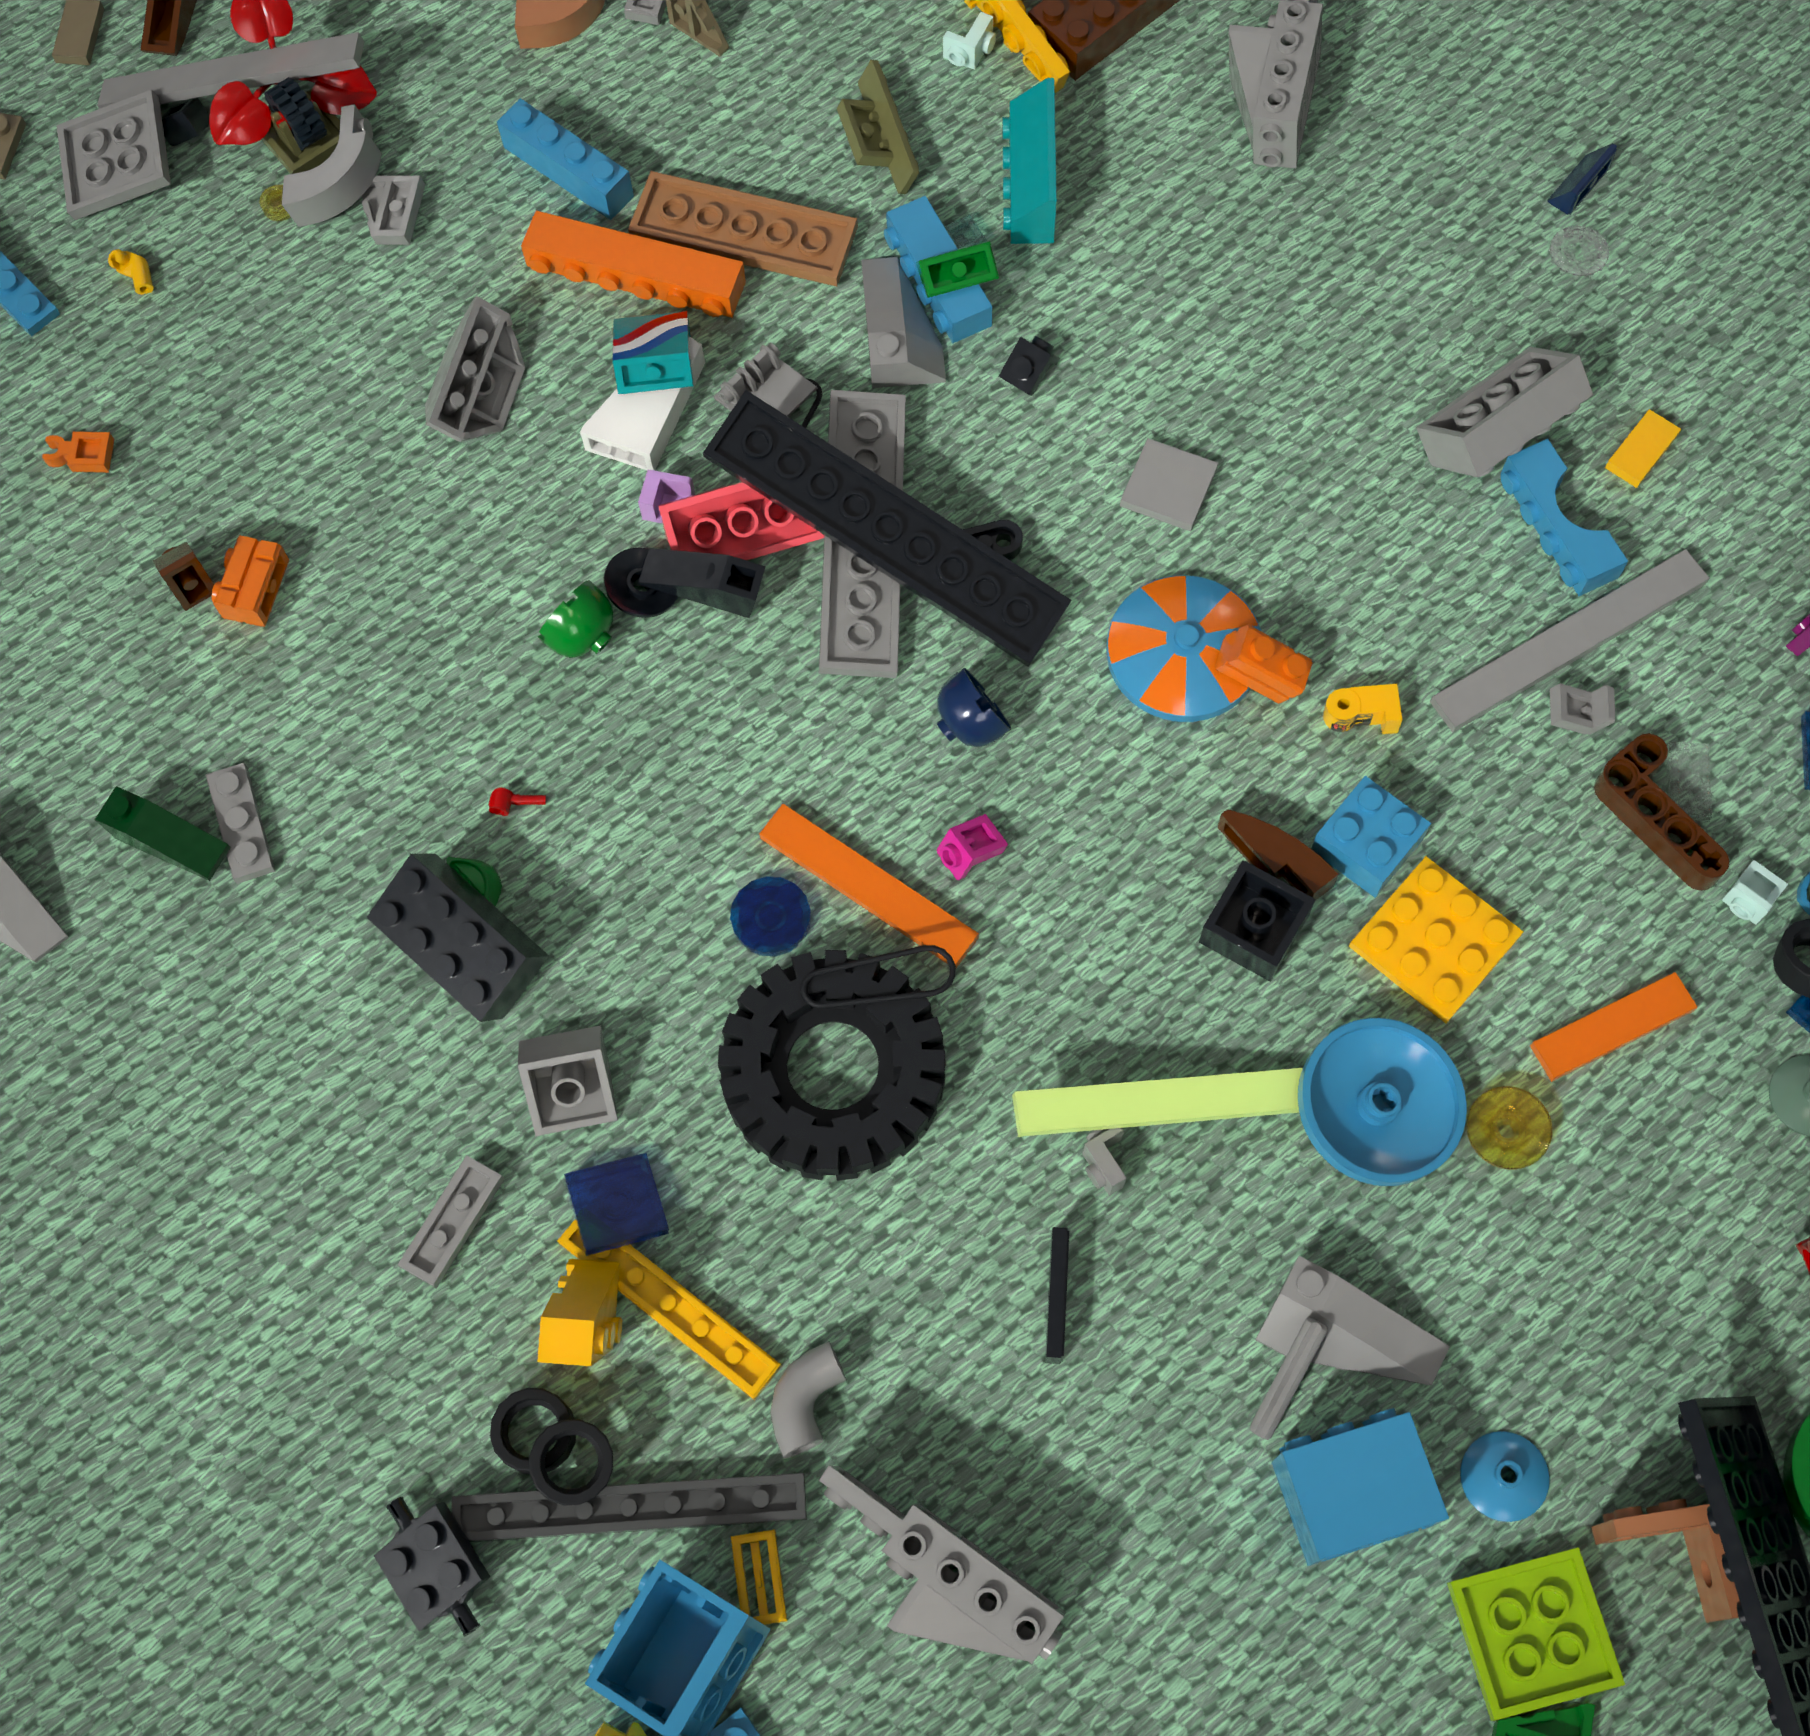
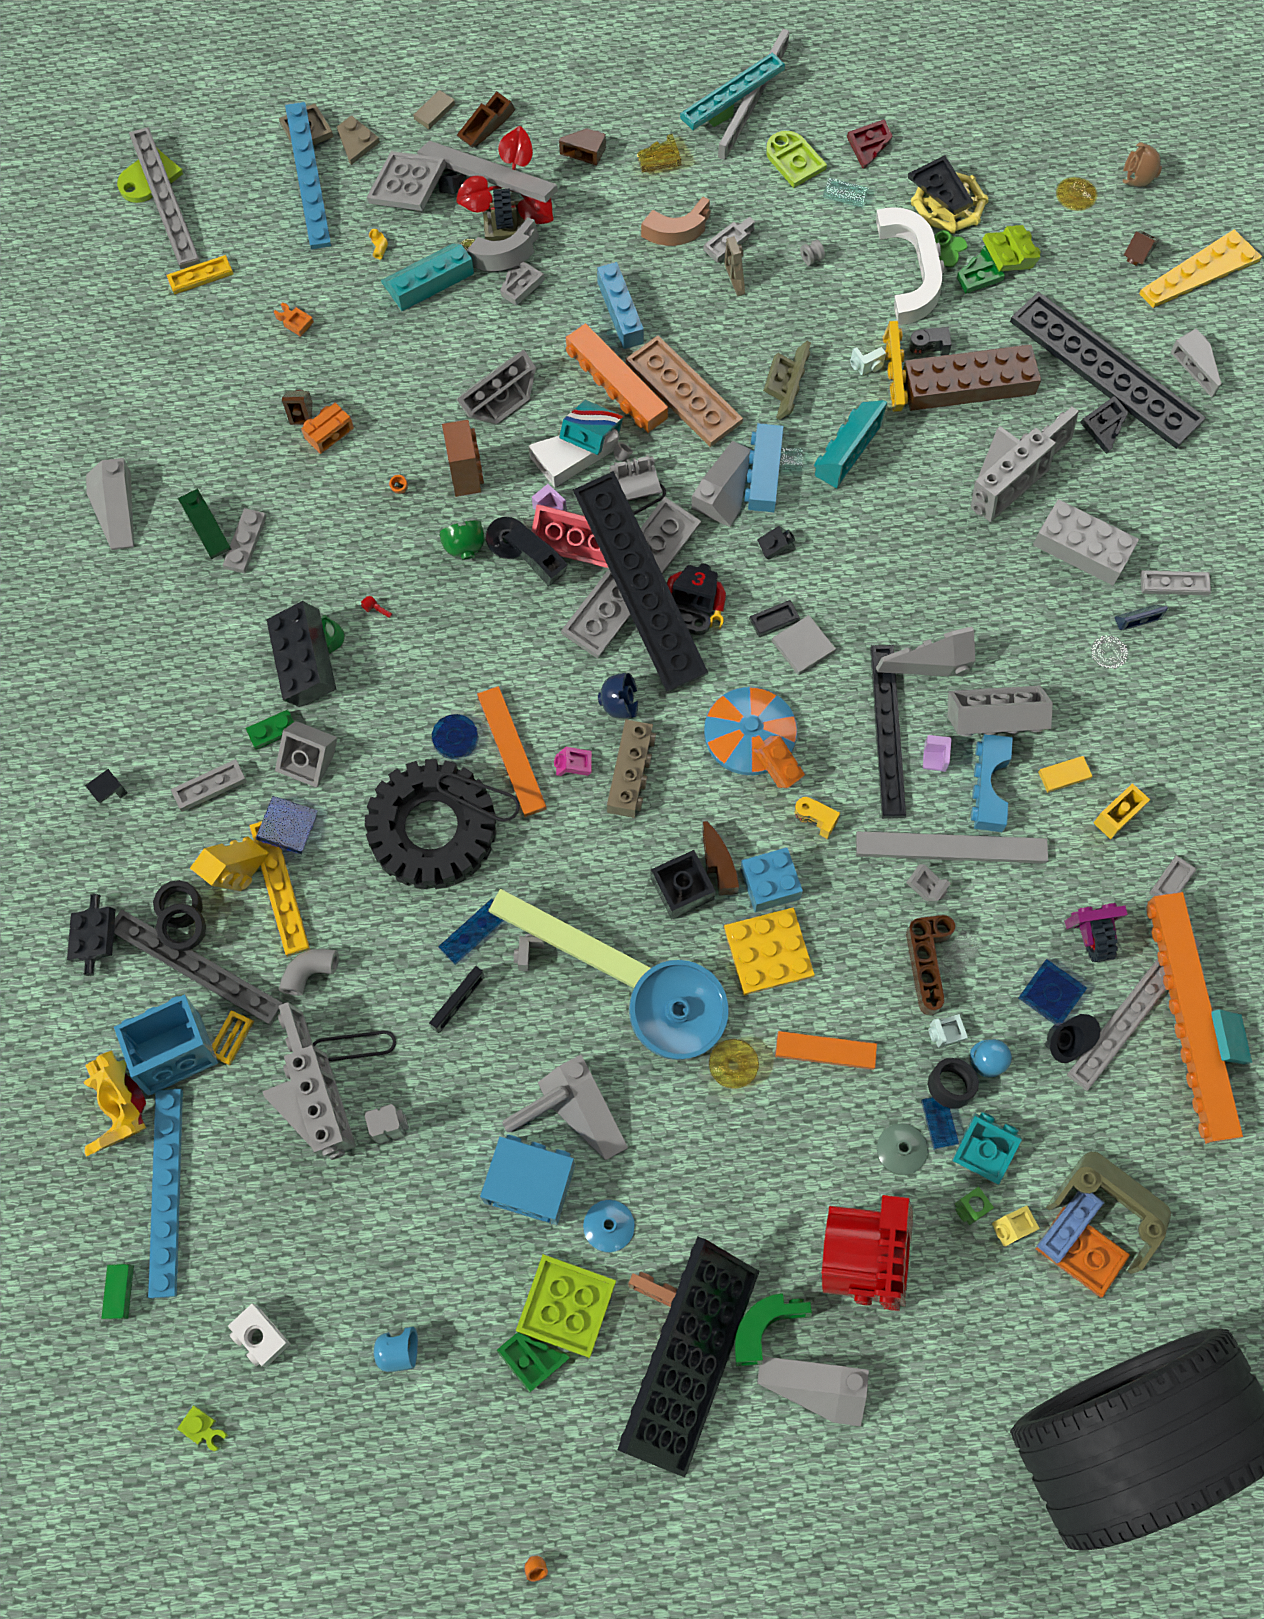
camera: 30 degrees right, 0 degrees up
green slope [916,241,999,298] -> none
none -> black panel [85,769,127,803]
none -> green plate [245,709,294,750]
none -> black piece [313,1030,396,1061]
none -> light grey brick [364,1104,409,1145]
none -> teal slope [381,243,474,311]
none -> orange hinge [389,475,408,494]
none -> clear blue tile [438,898,504,965]
none -> dark orange brick [442,420,484,497]
none -> dark tan brick [607,719,656,818]
none -> light grey hinge [614,442,633,461]
none -> black torso [667,563,726,629]
none -> black tile [749,600,800,637]
none -> black tile [870,645,906,819]
none -> light grey wedge [876,626,975,677]
none -> lavender panel [923,735,951,772]
none -> light grey brick [1033,499,1139,586]
none -> yellow brick [1093,783,1150,839]
none -> light grey tile [1140,570,1211,595]

